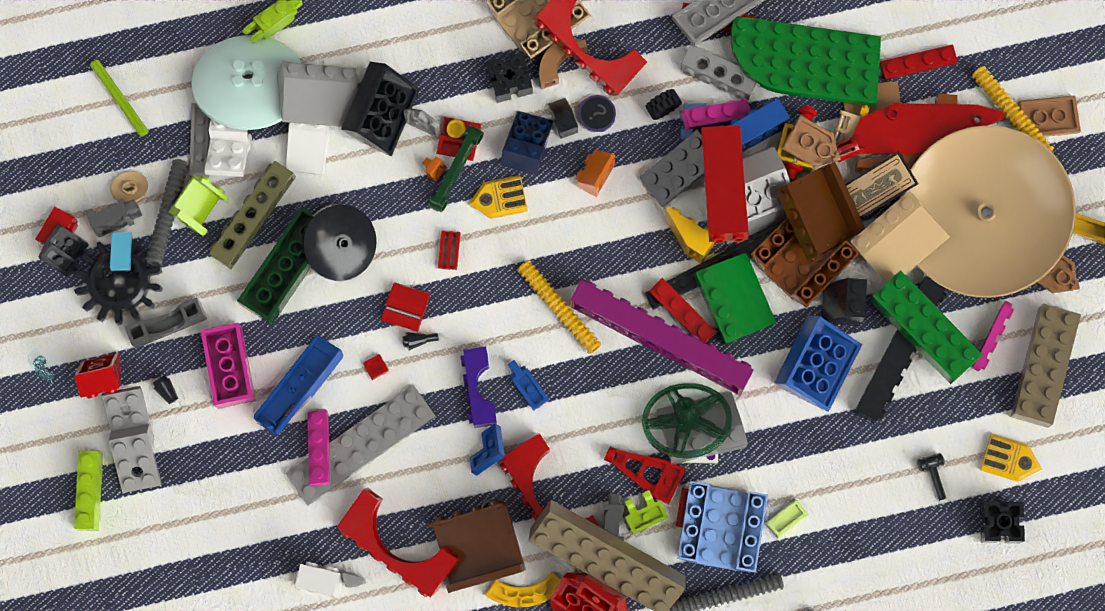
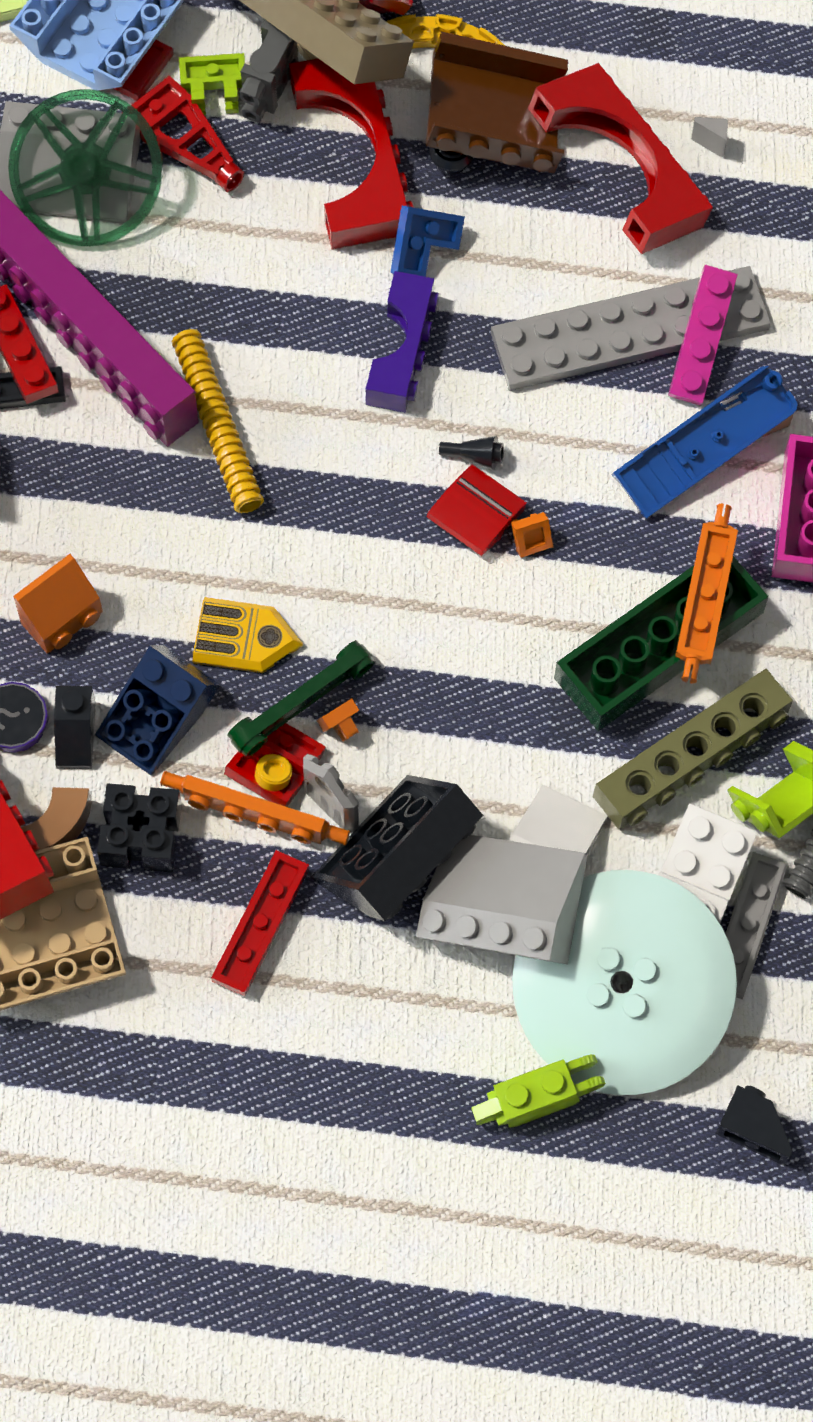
camera: 165 degrees left, 10 degrees down
white brick [295,562,343,599] -> none
black dish [302,204,377,281] -> none
red tile [363,354,389,381] -> none
red tile [438,231,461,270] -> none
blue hinge [508,360,549,411] -> none
none -> orange plate [160,771,350,845]
none -> red plate [211,850,309,997]
none -> orange tile [511,512,553,558]
none -> orange plate [675,503,738,684]
none -> black slope [716,1085,792,1166]

